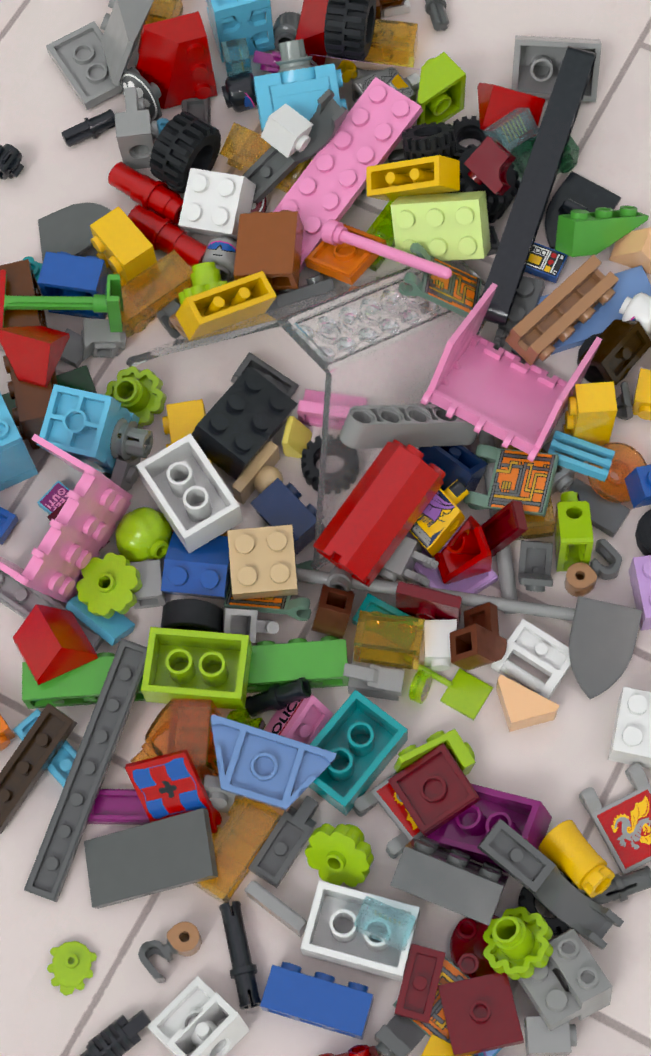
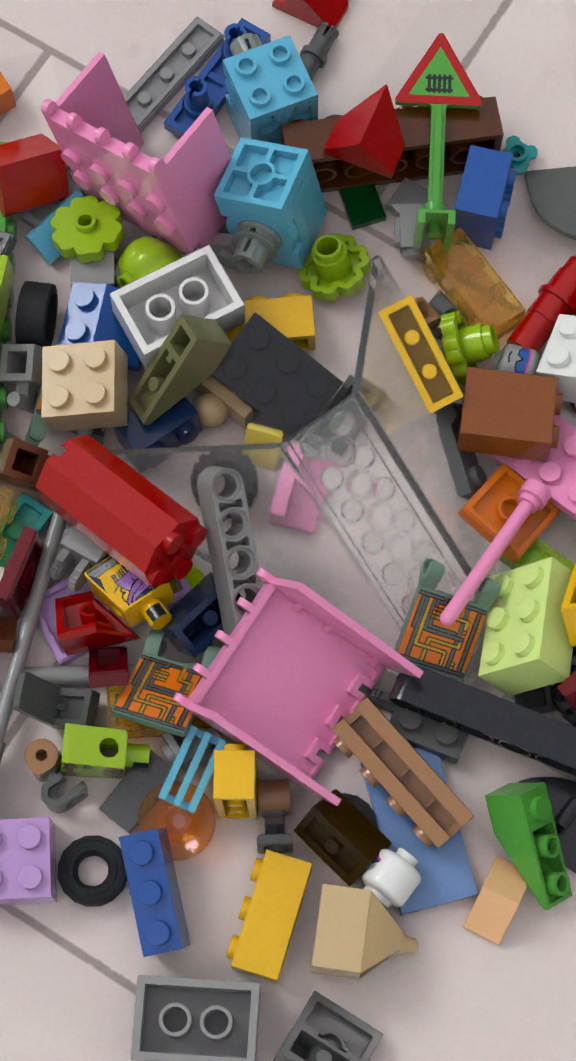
camera: 90 degrees right, 5 degrees up
yellow brick [90,206,161,296] -> none
tile [524,242,568,283] -> none
none -> olive slope [128,314,232,425]

